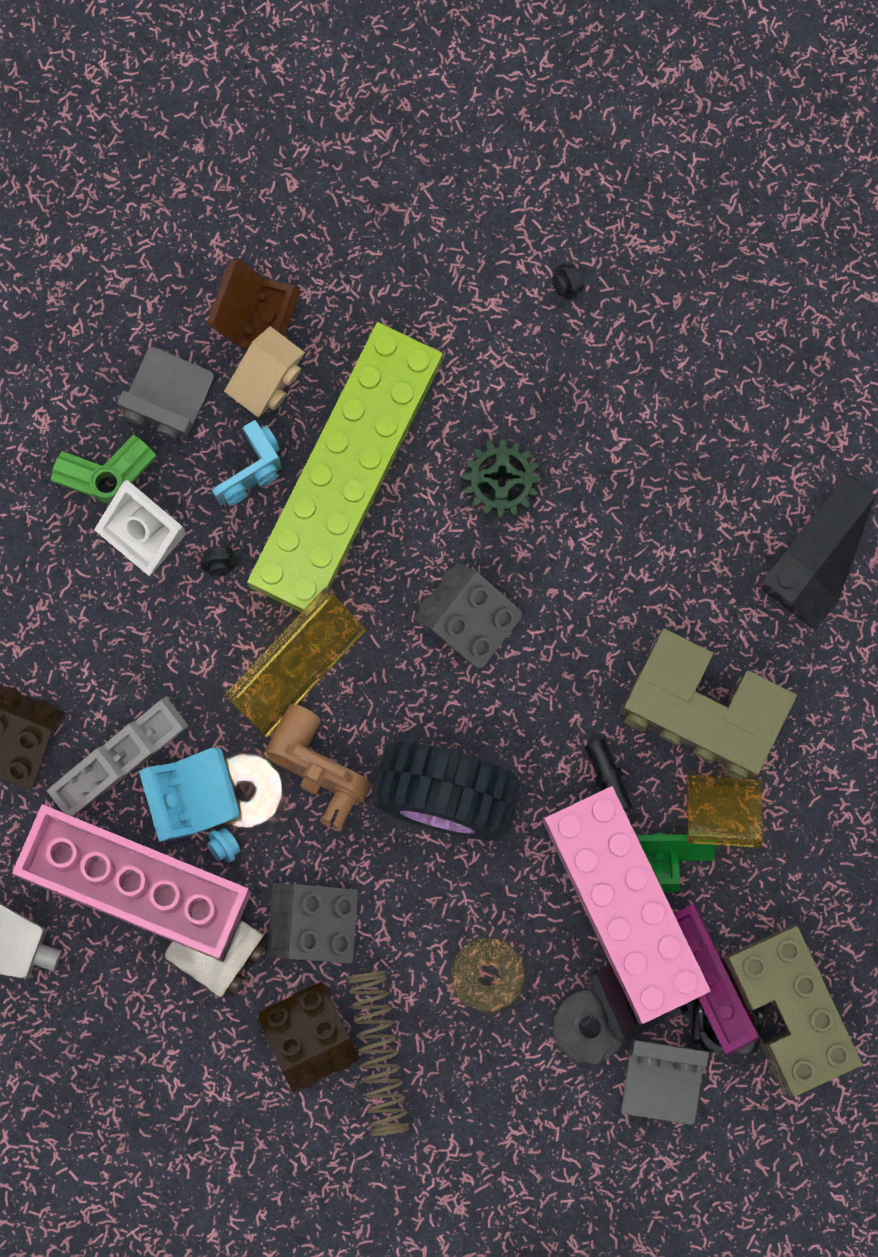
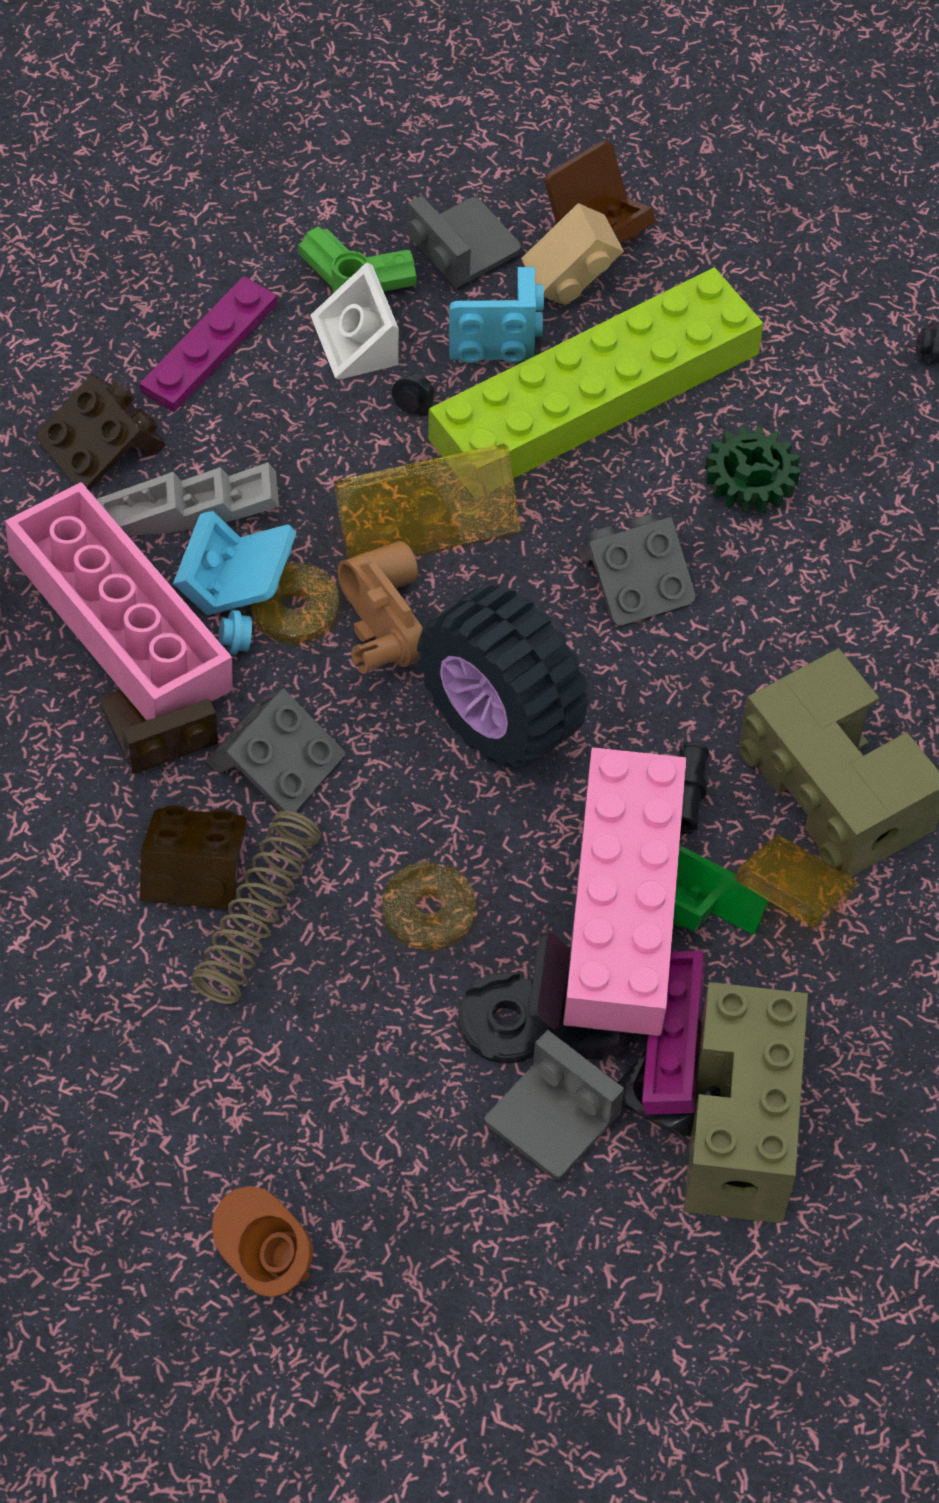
camera: 35 degrees right, 25 degrees down
none -> magenta plate [139,276,278,412]

